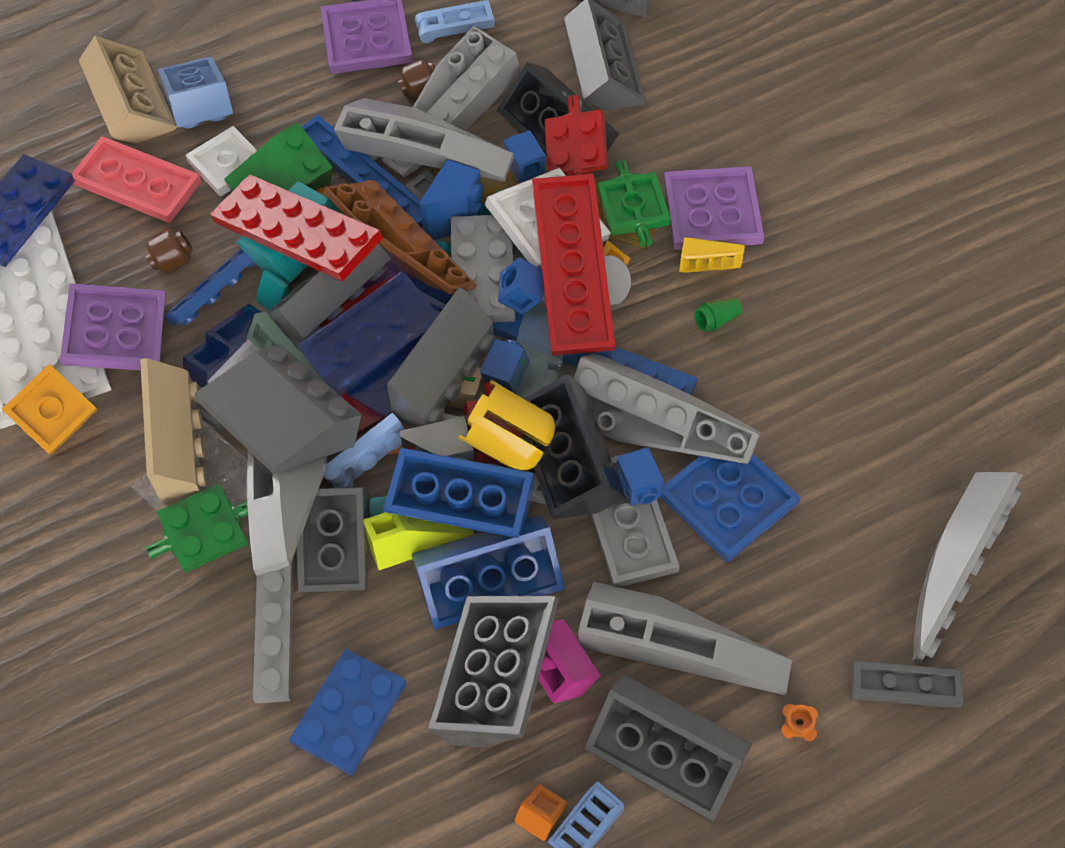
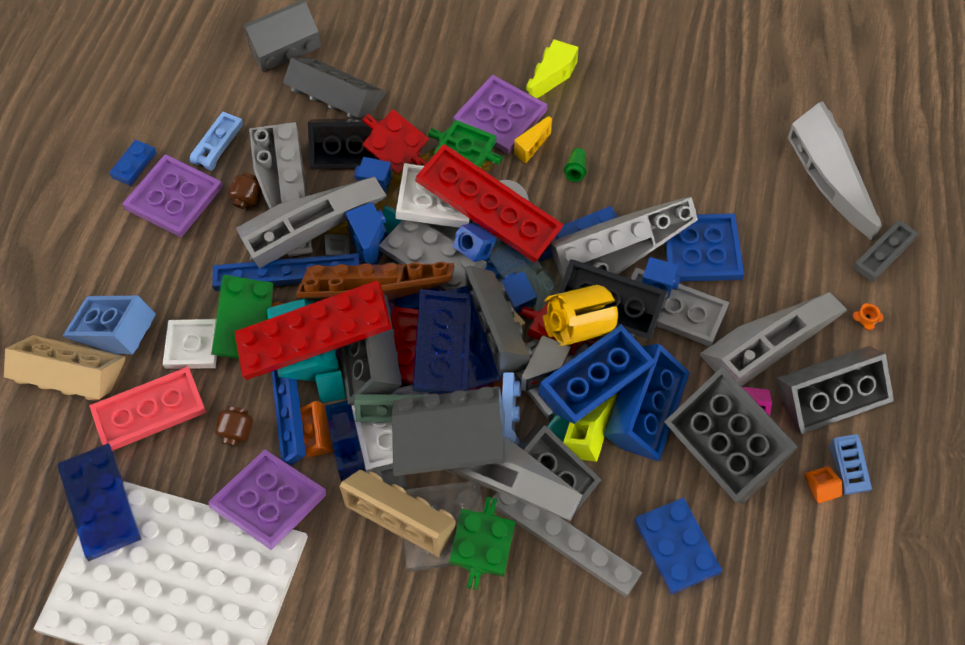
camera: 50 degrees left, 0 degrees up
light orange plate [2,364,98,455] -> none
none -> orange slope [300,401,334,458]
none -> neon yellow slope [526,40,578,99]

